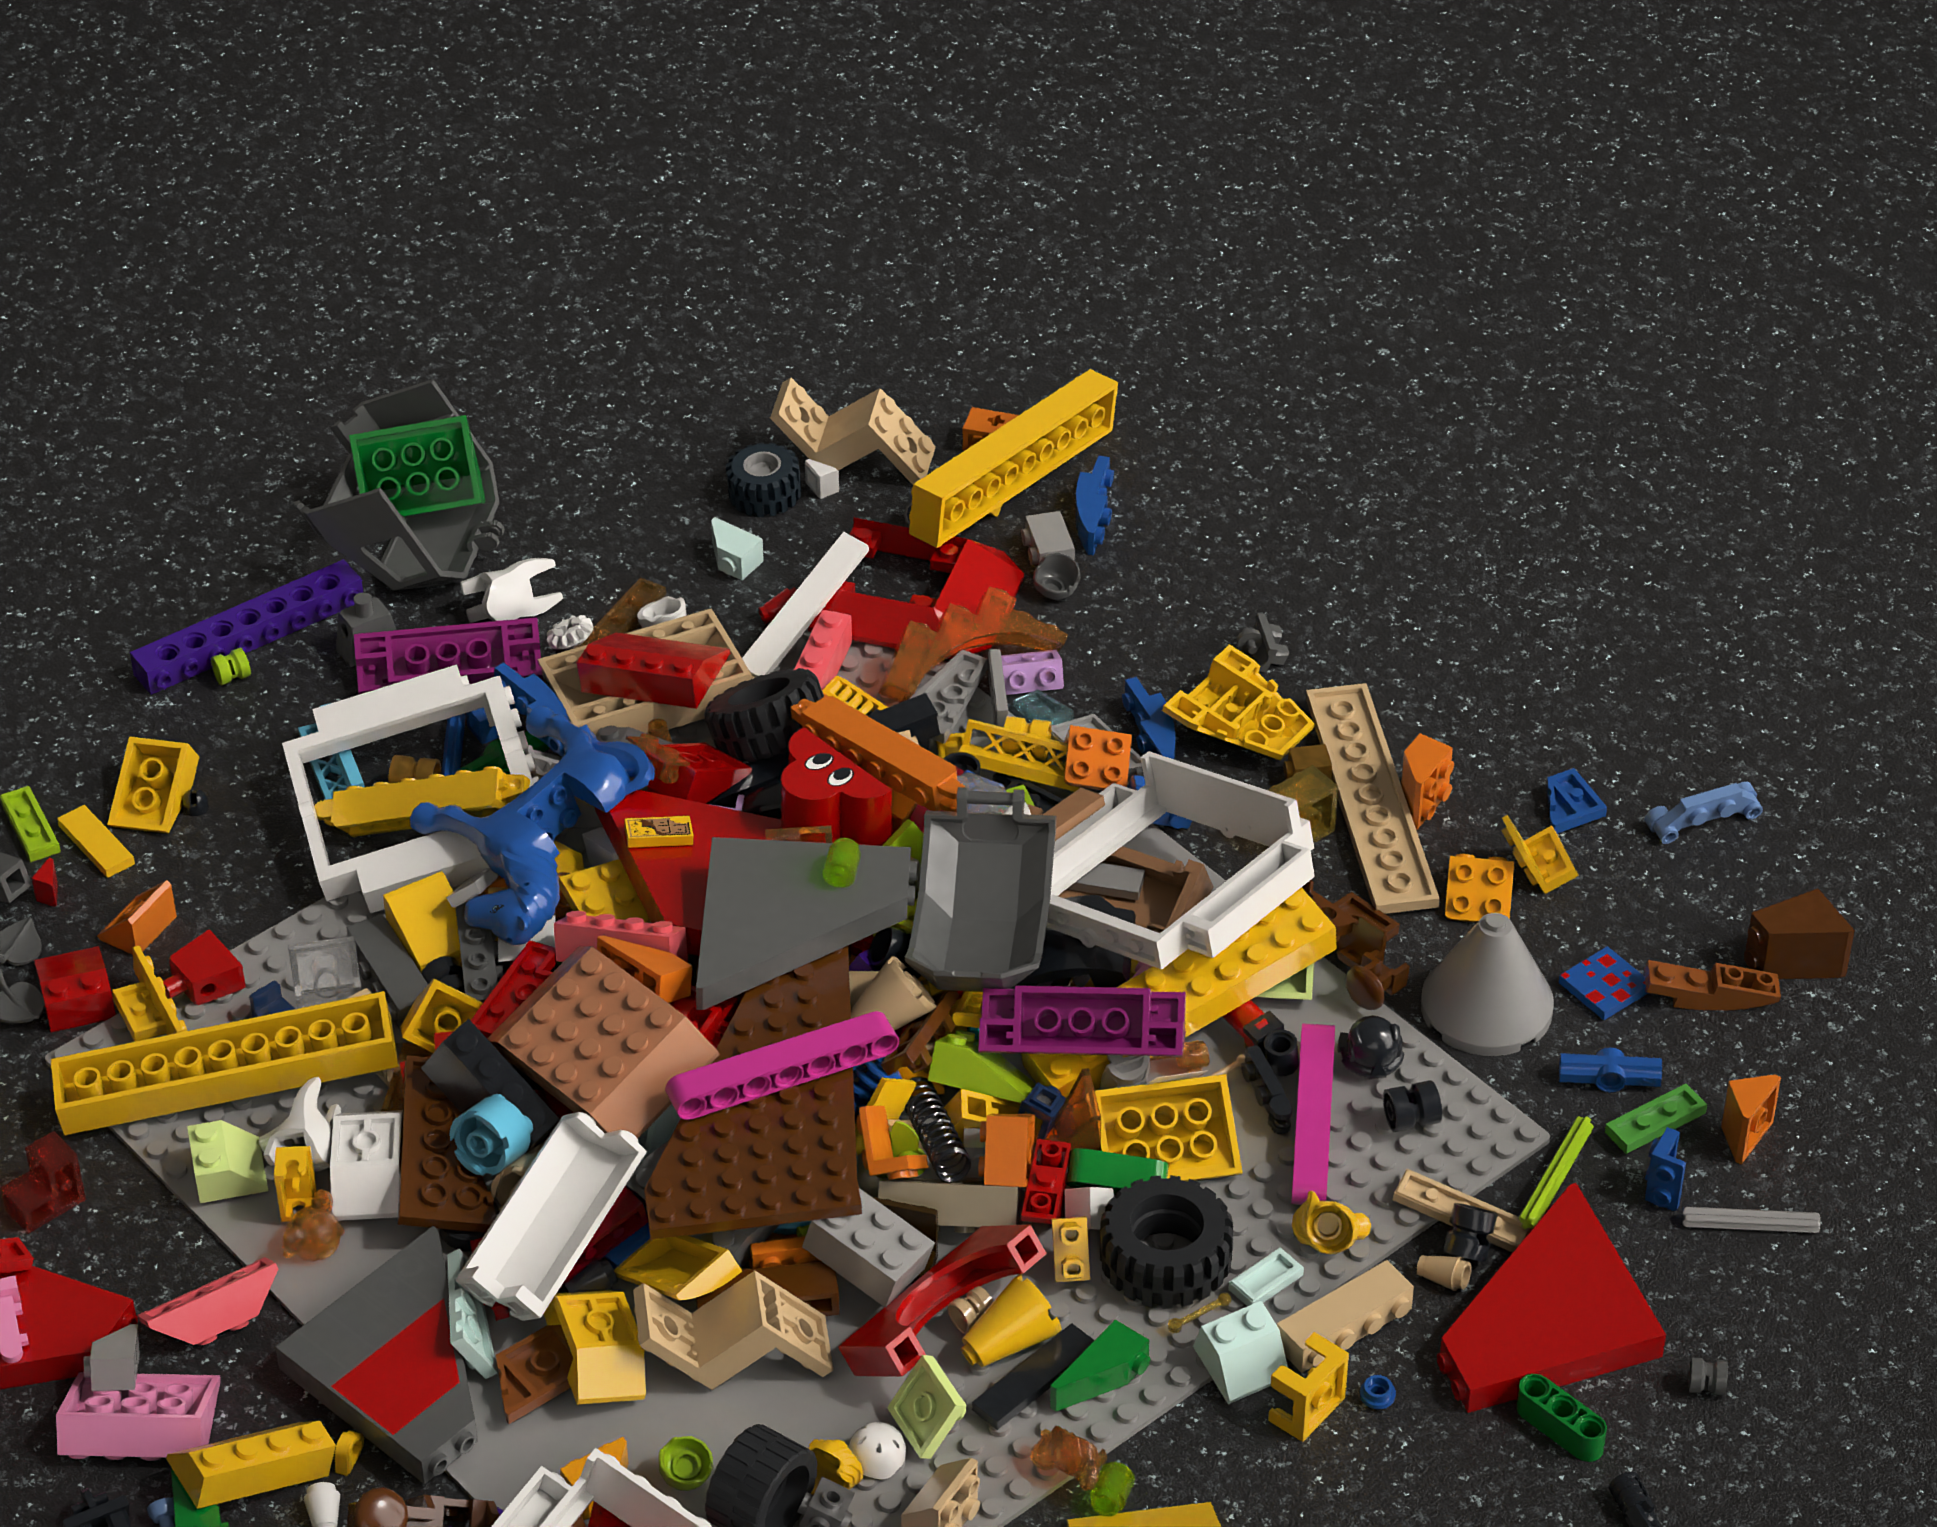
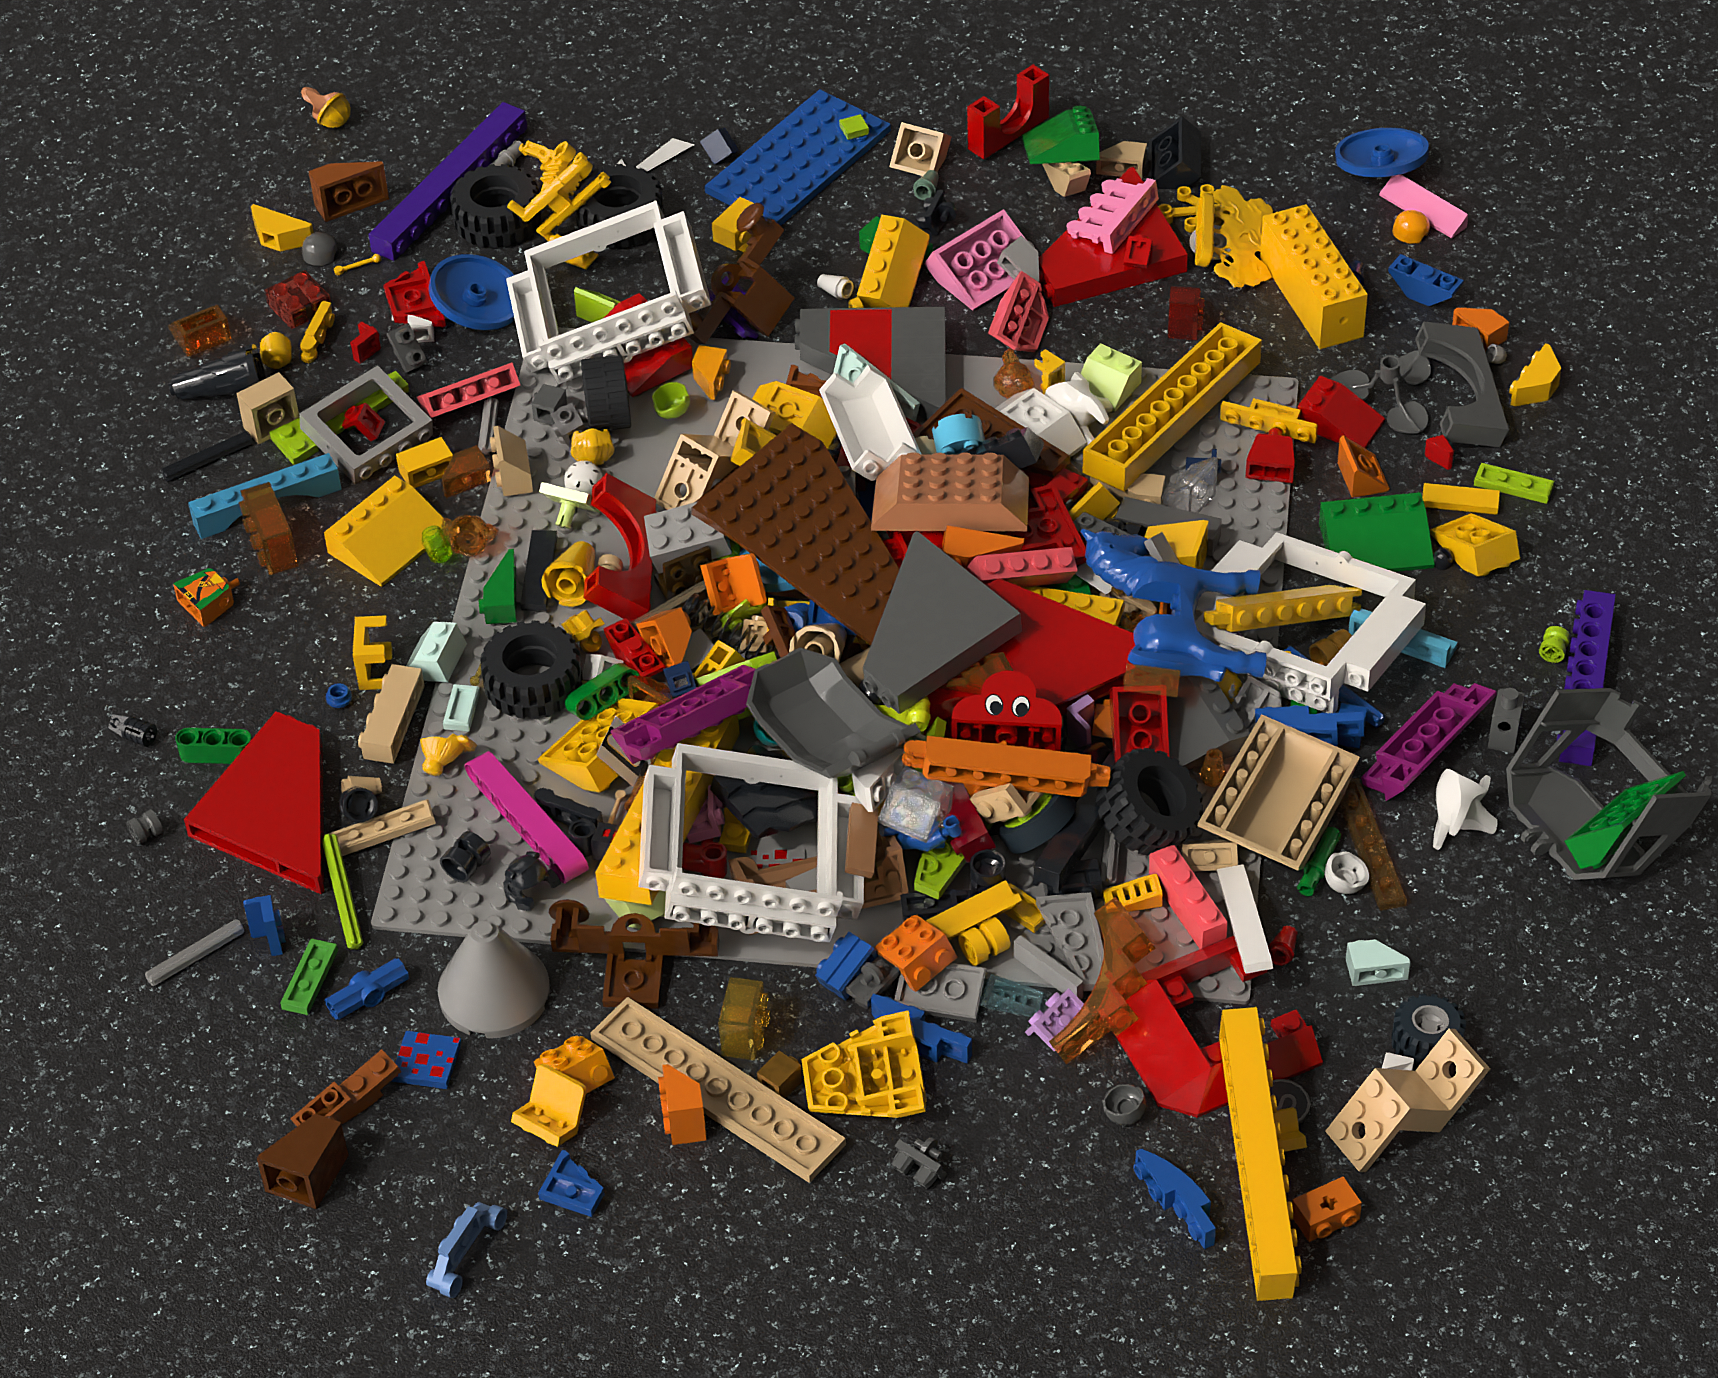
camera: 140 degrees right, 5 degrees up
white gear [546,615,594,649] -> none
red slope [577,632,731,709] -> none
yellow tile [624,816,694,848] -> none
dark pink beam [665,1011,899,1120] -> none
clear neon green brick [822,838,861,887] -> none
light grey brick [1021,511,1075,568] -> none
orange slope [1721,1074,1781,1165] -> none
none -> green slope [1319,492,1434,572]

